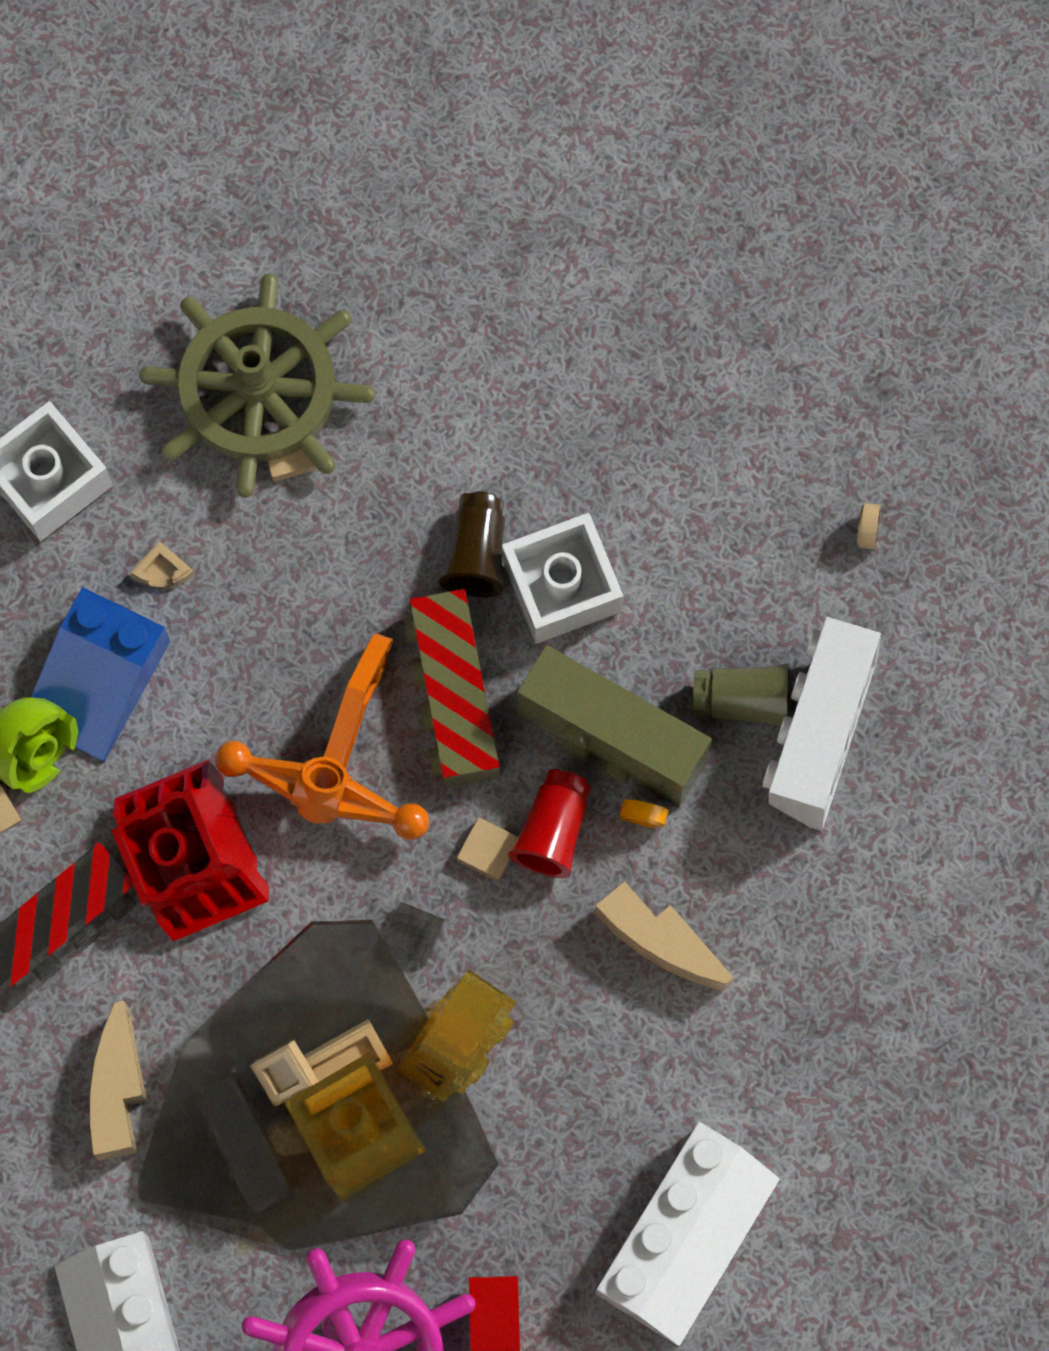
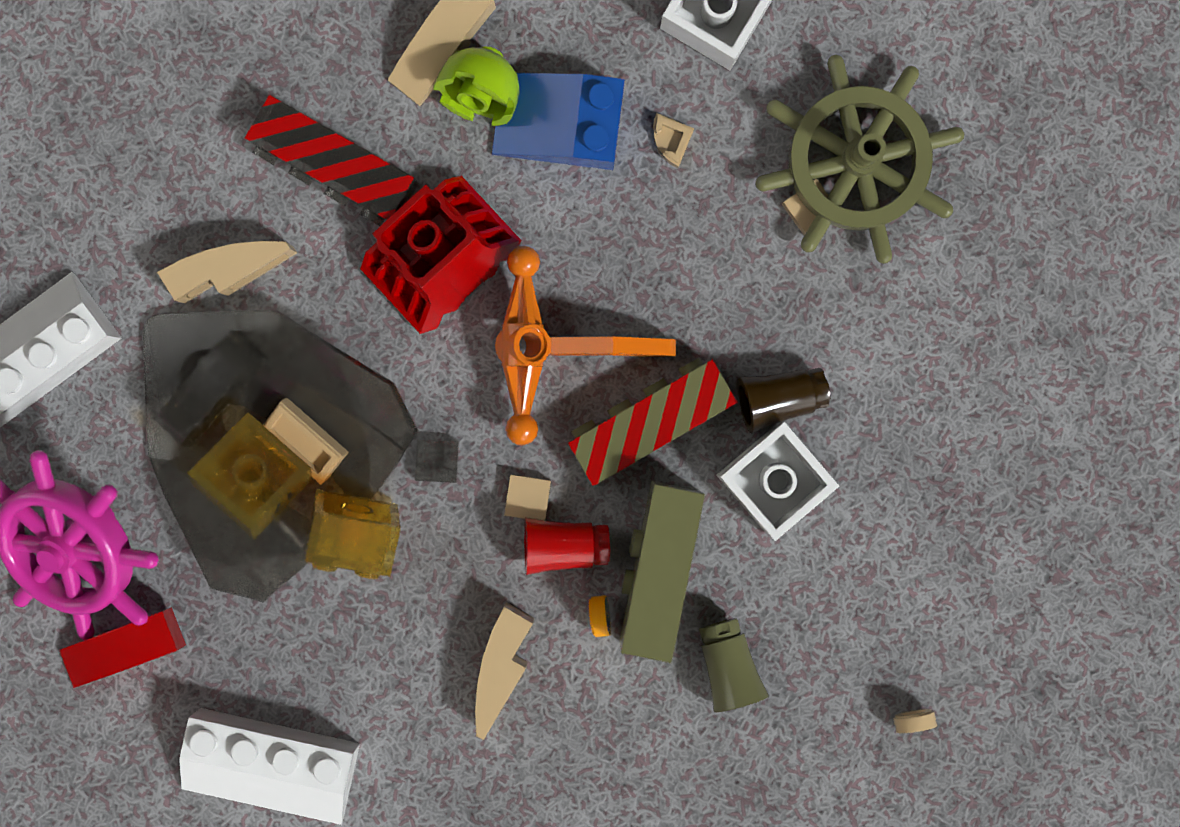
camera: 70 degrees right, 15 degrees up
tan tile [250,1040,319,1107] -> none
white slope [762,616,881,831] -> none

